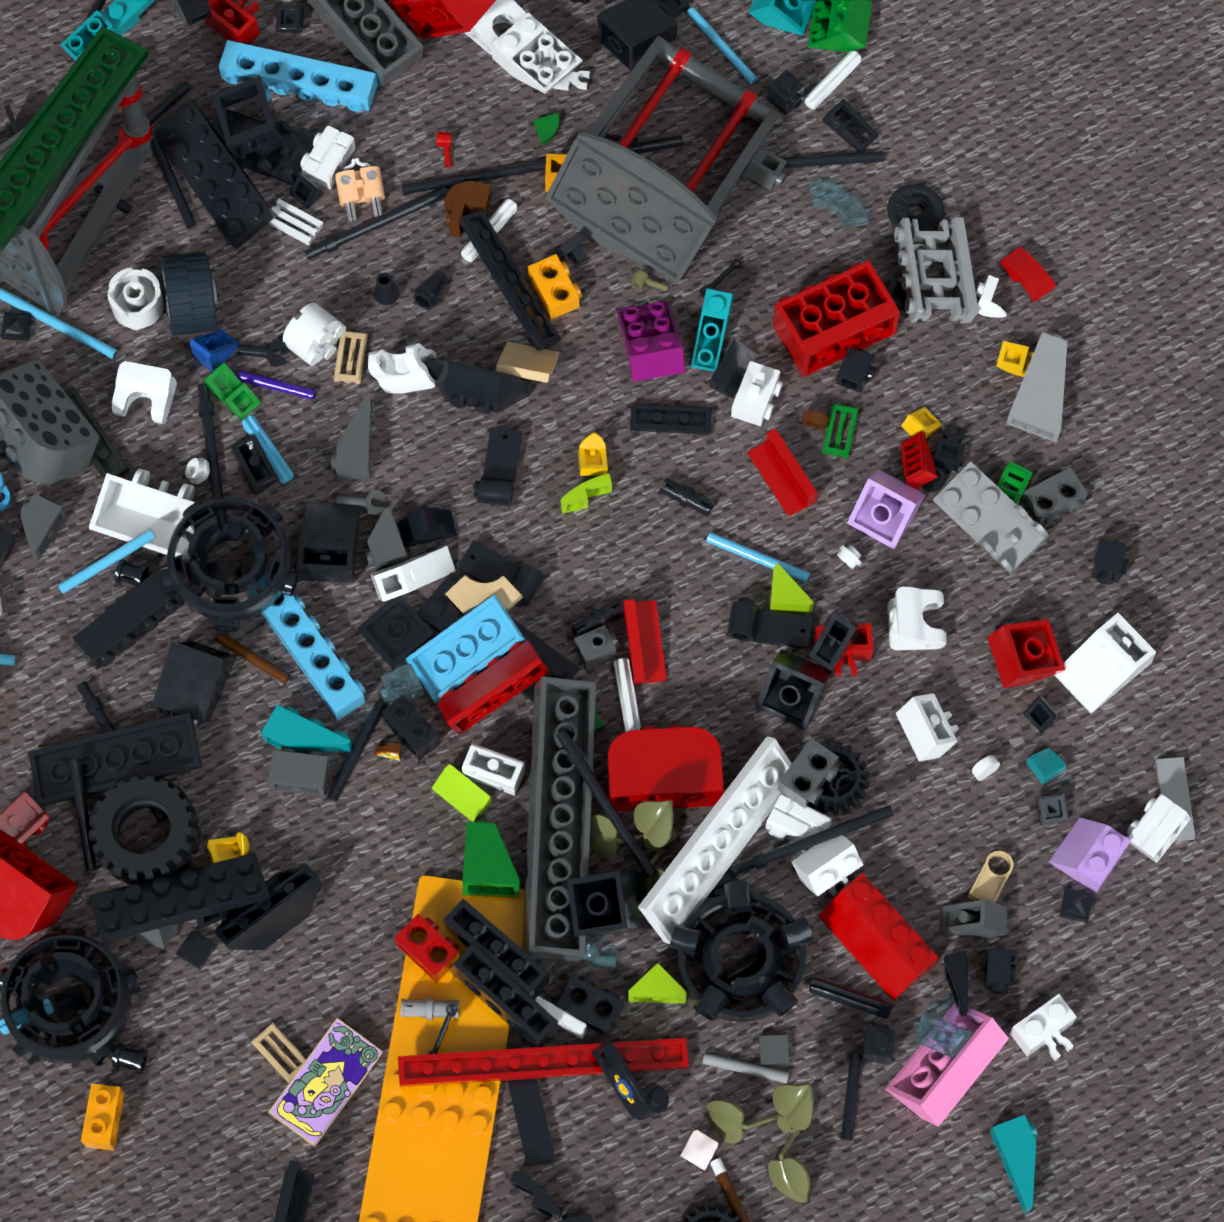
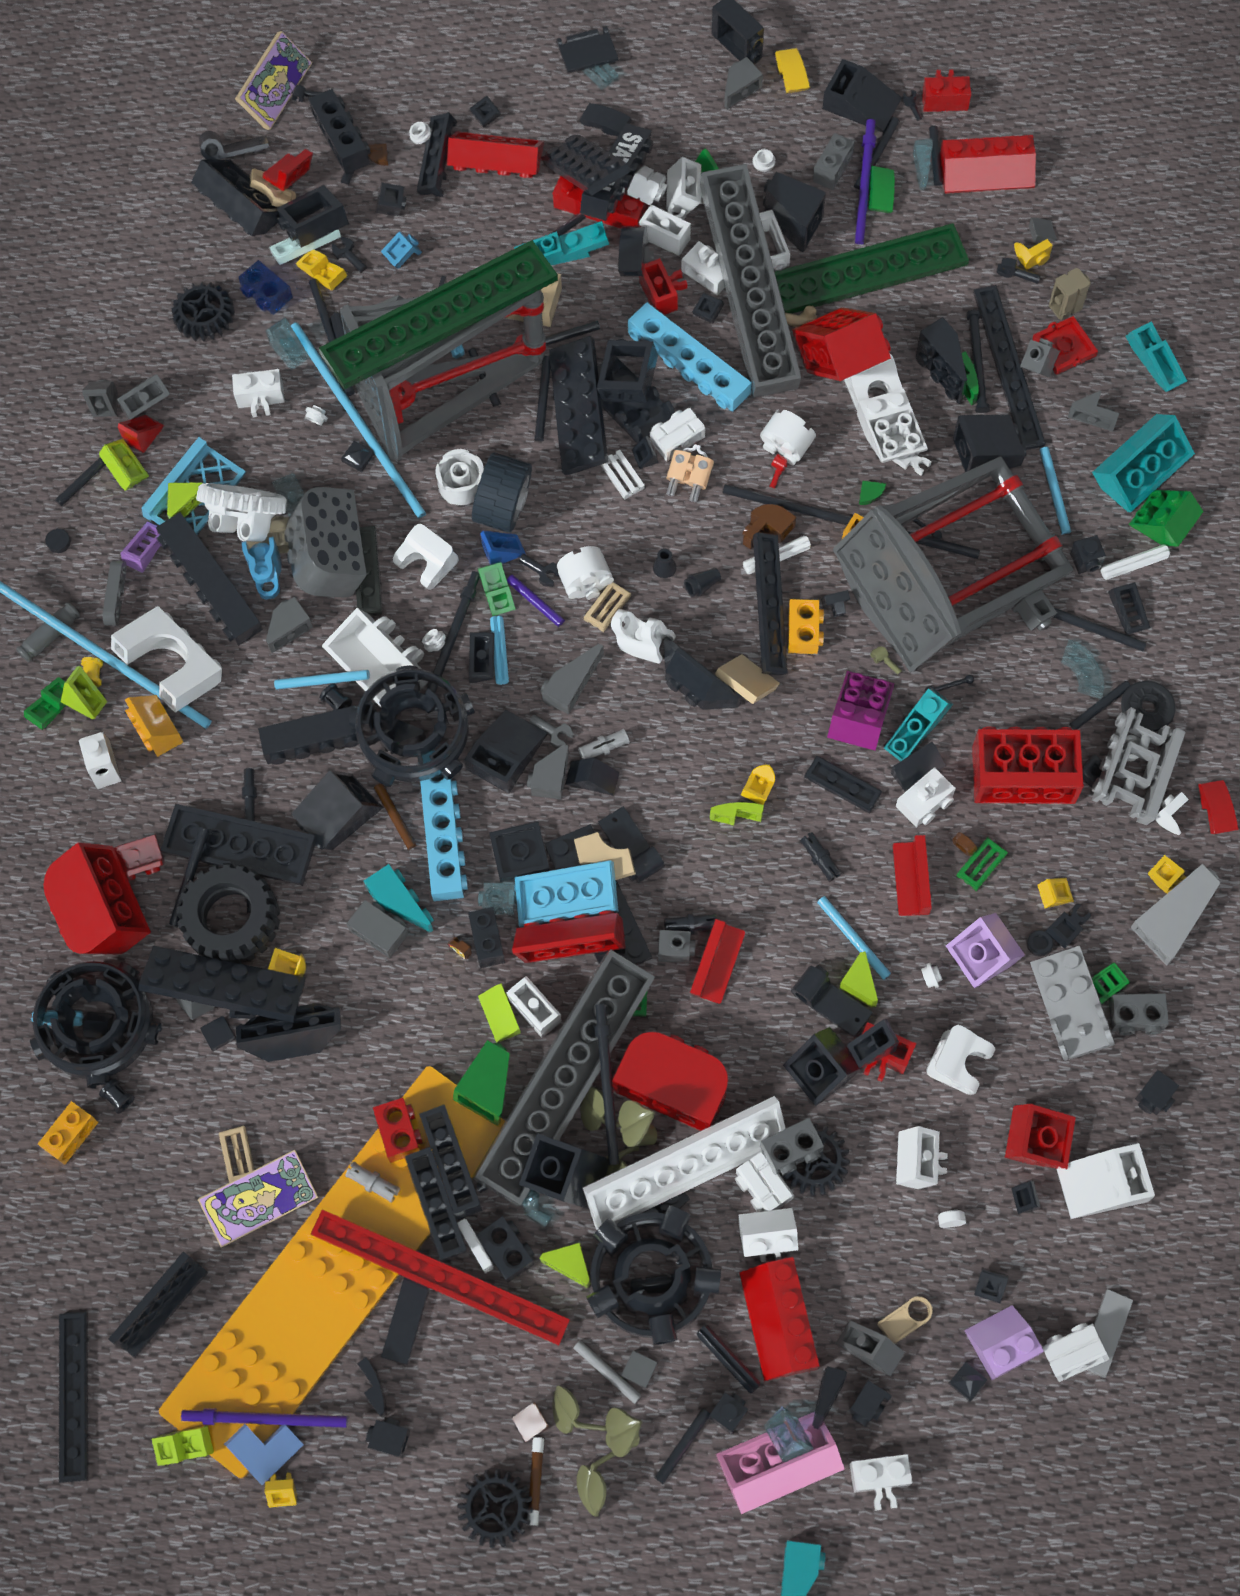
camera: 30 degrees right, 0 degrees up
black bar [304,187,448,260] -> none
black bar [327,701,386,802] -> none
white slope [370,546,456,602] -> none
black hinge [428,1004,458,1054] -> none
black door [474,427,523,507] -> none
black door [591,1041,669,1120] -> none
white axle [614,658,641,732] -> none
black bar [731,805,894,875] -> none
black brick [836,347,876,393] -> none
red slope [901,431,938,490] -> none
teal slope [1026,748,1067,785] -> none
none -> light grey pin [578,729,630,760]
none -> white brick [760,410,816,465]
none -> black bar [1069,681,1131,730]

